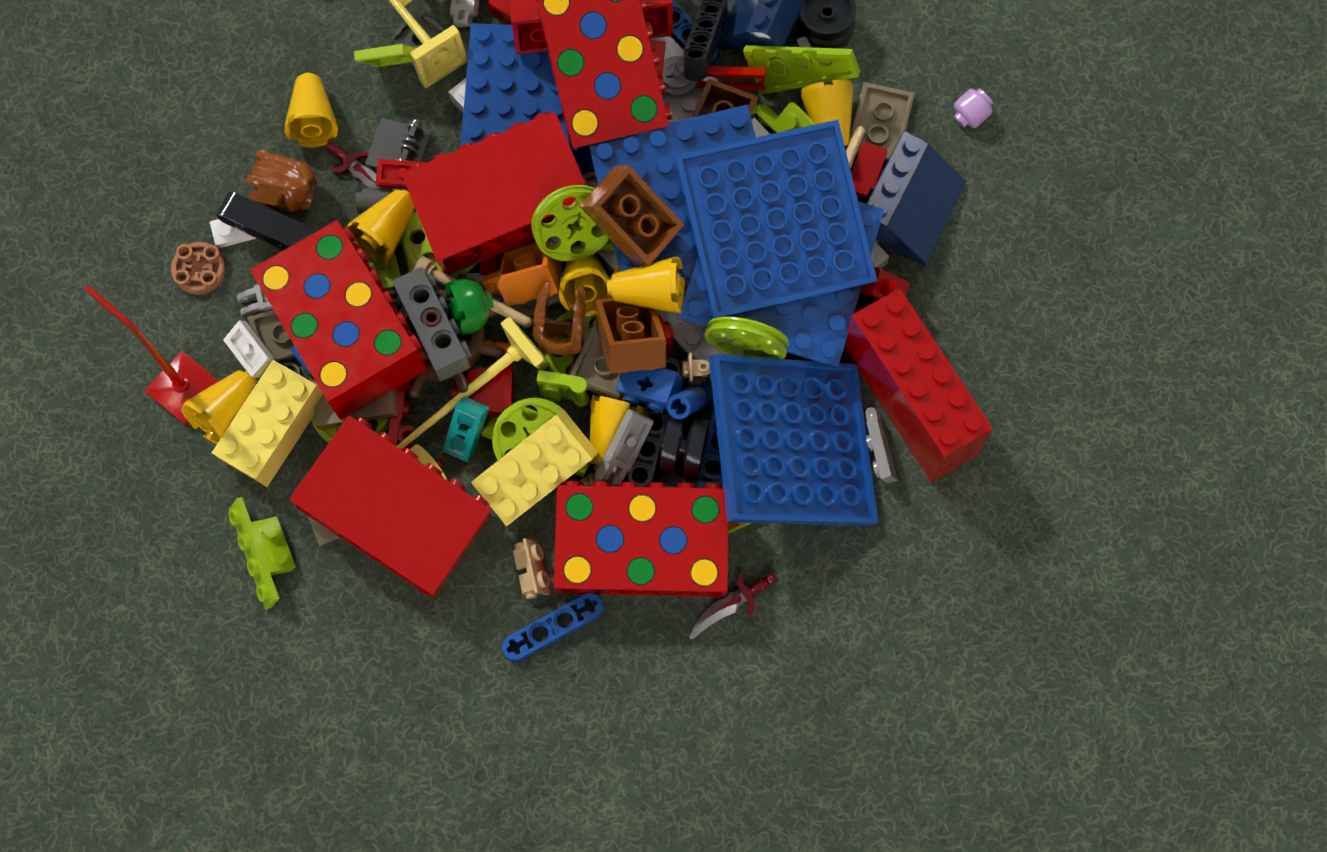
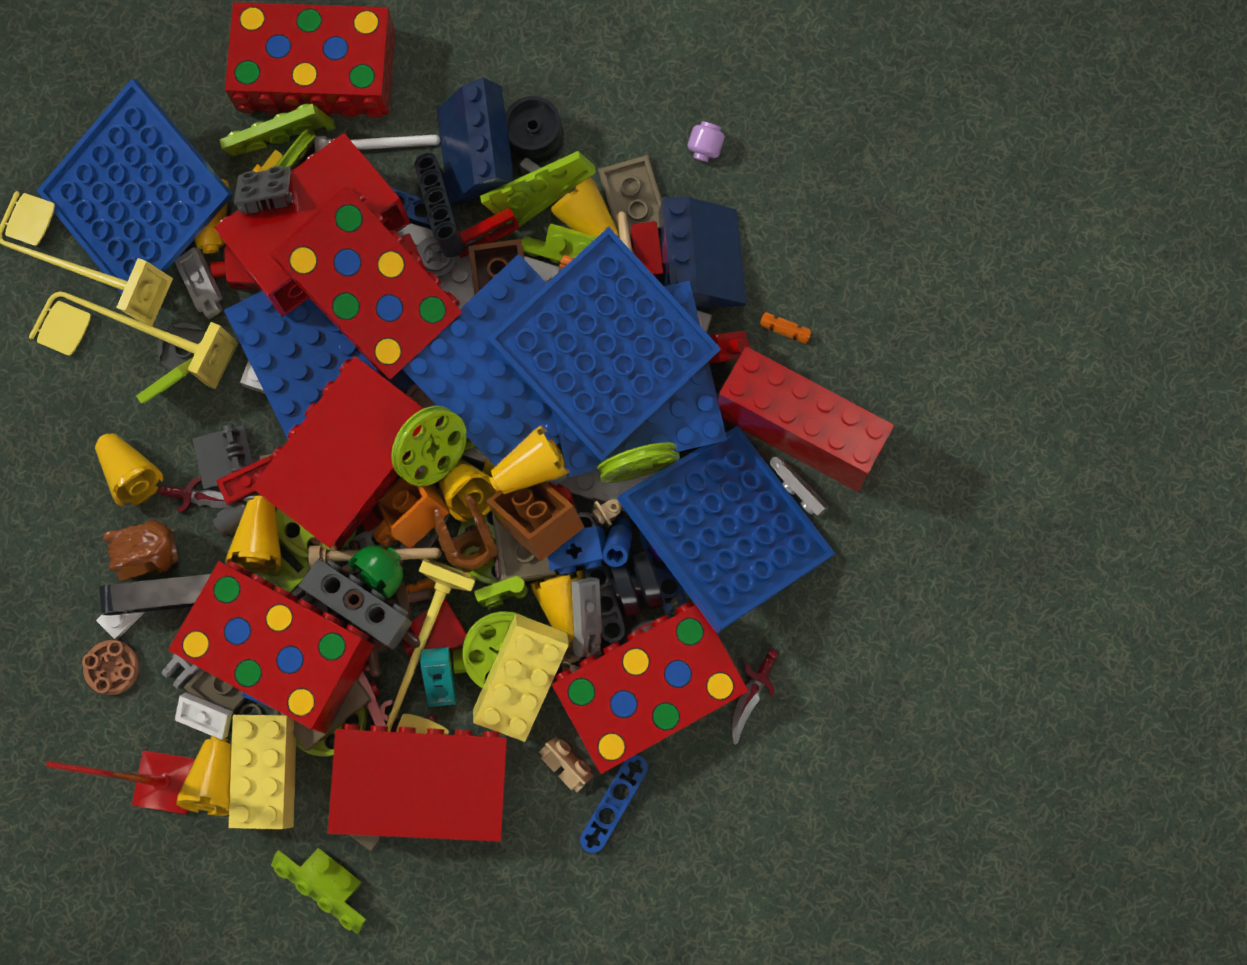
camera: 25 degrees left, 5 degrees up
dark orange brick [579,165,684,266] -> none
none -> orange axle [760,312,812,344]

